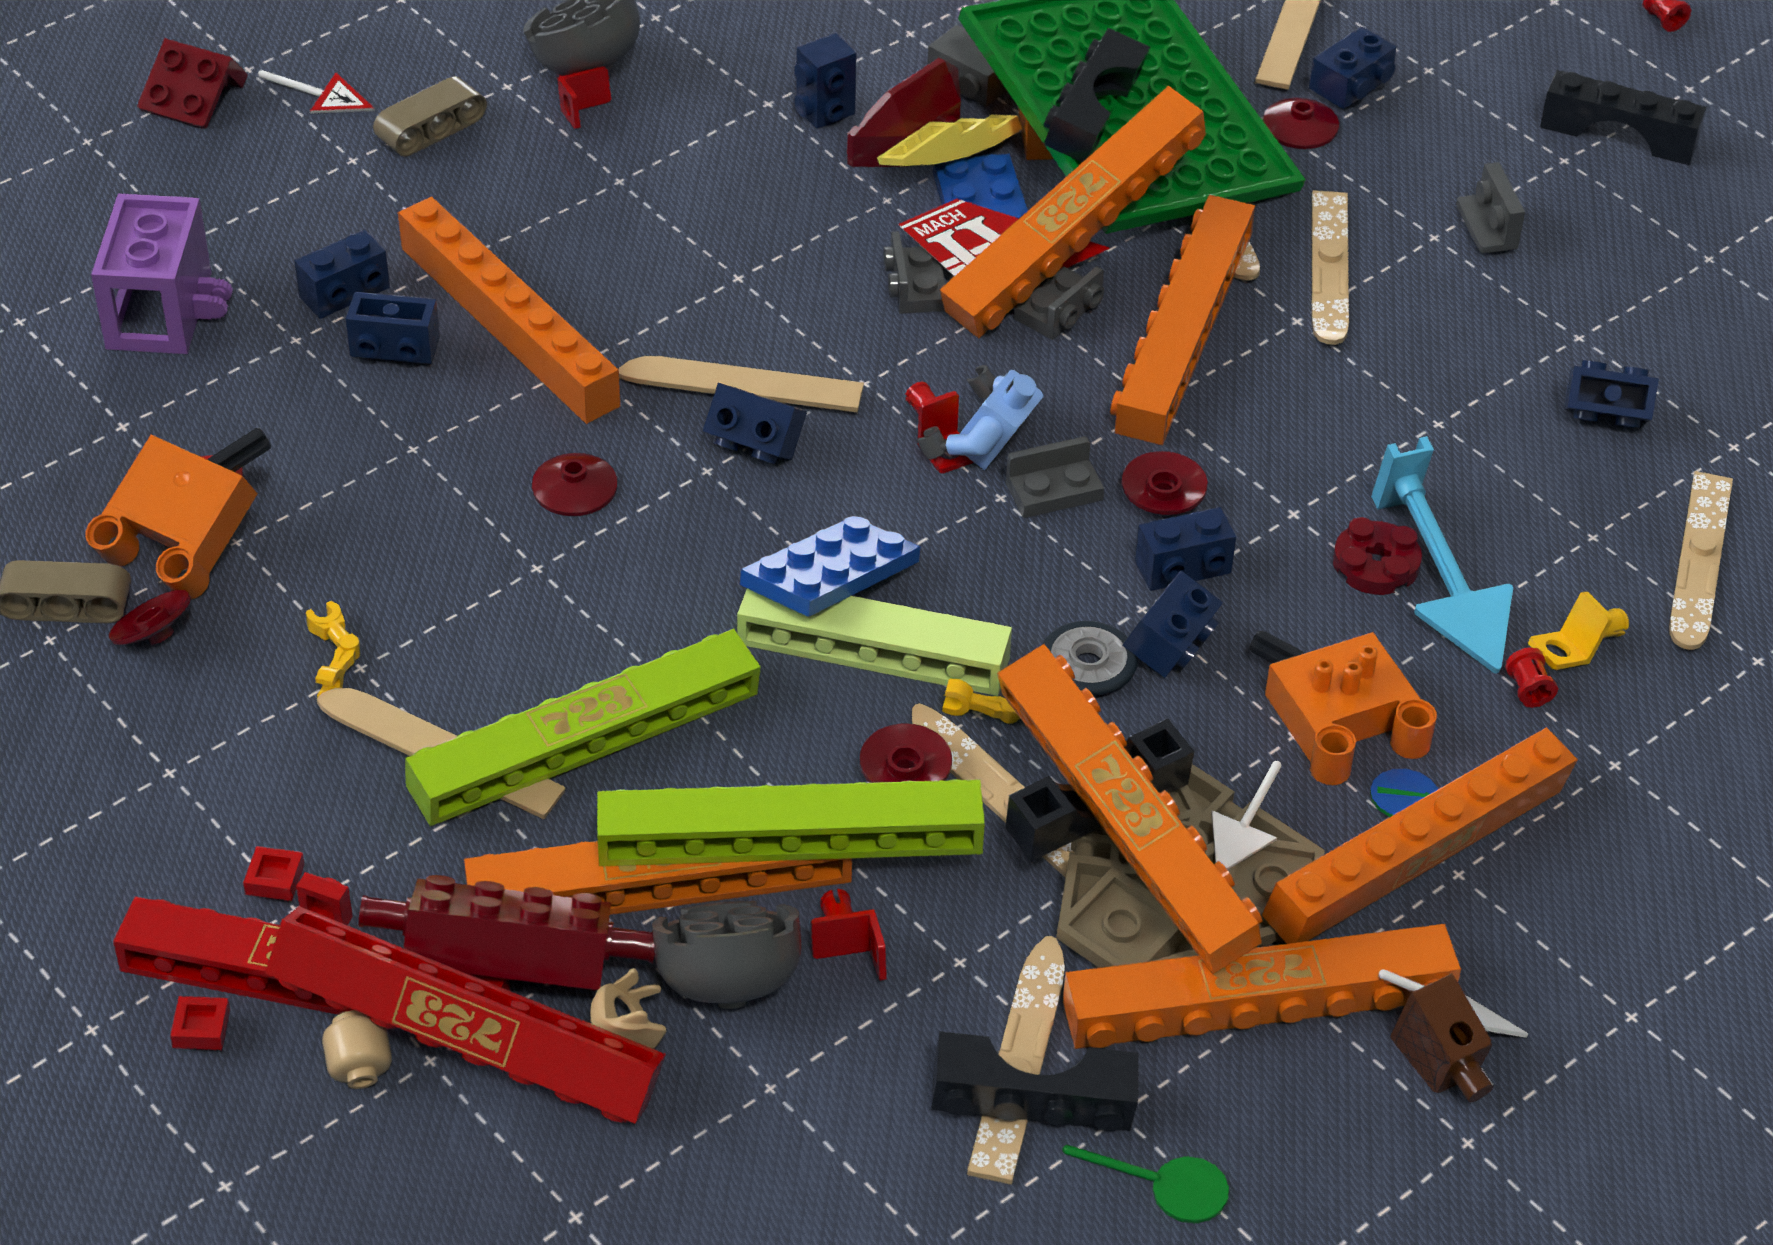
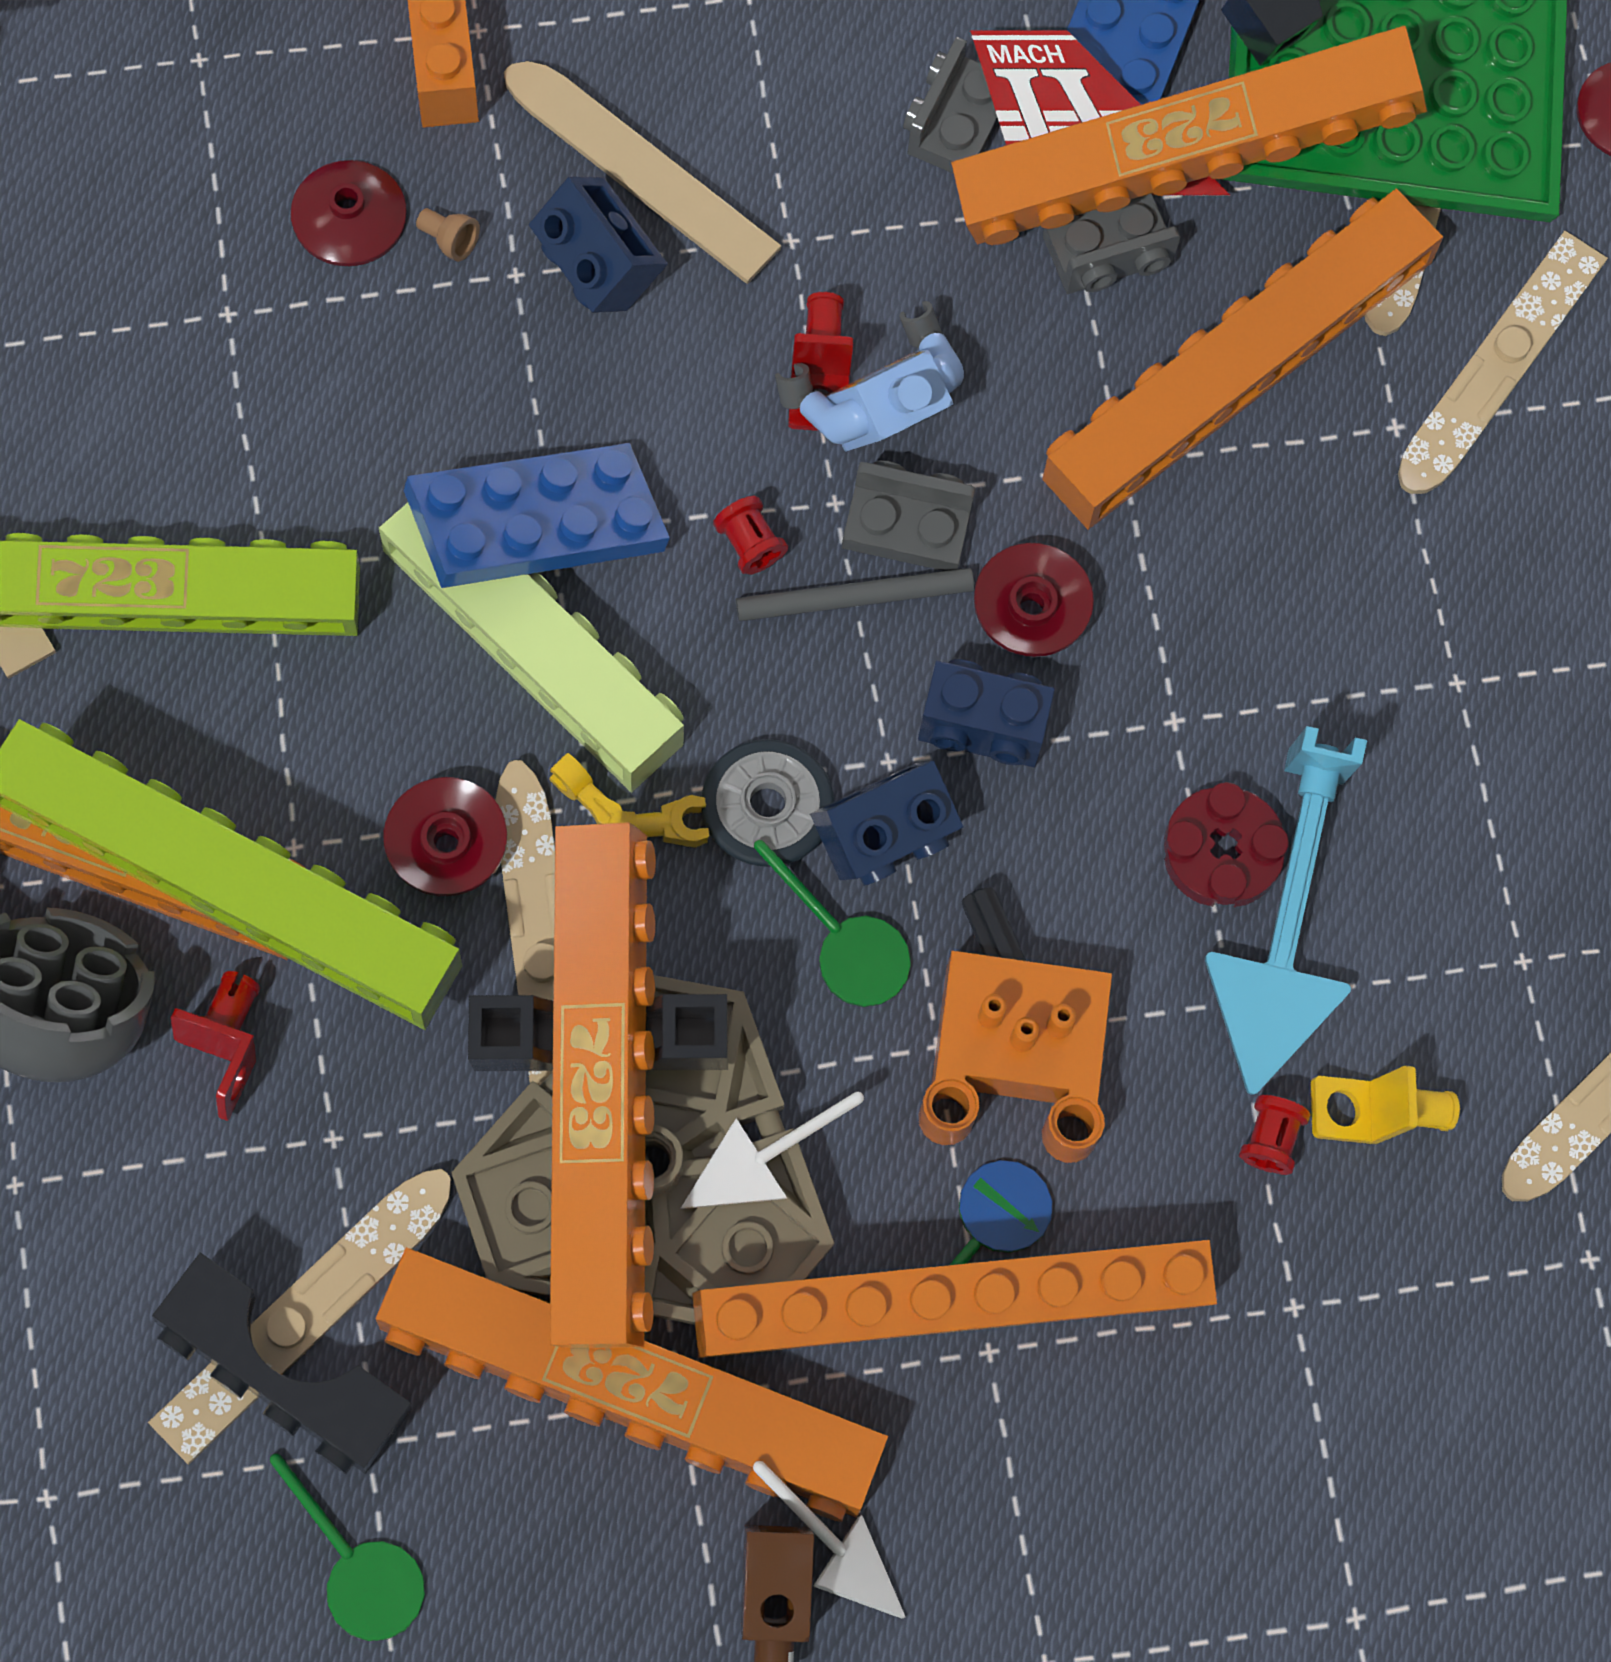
camera: 25 degrees right, 25 degrees up
none -> medium nougat piece [416,208,480,262]
none -> red bush [713,496,788,575]
none -> dark grey bar [735,568,974,621]
none -> green piece [754,840,911,1007]

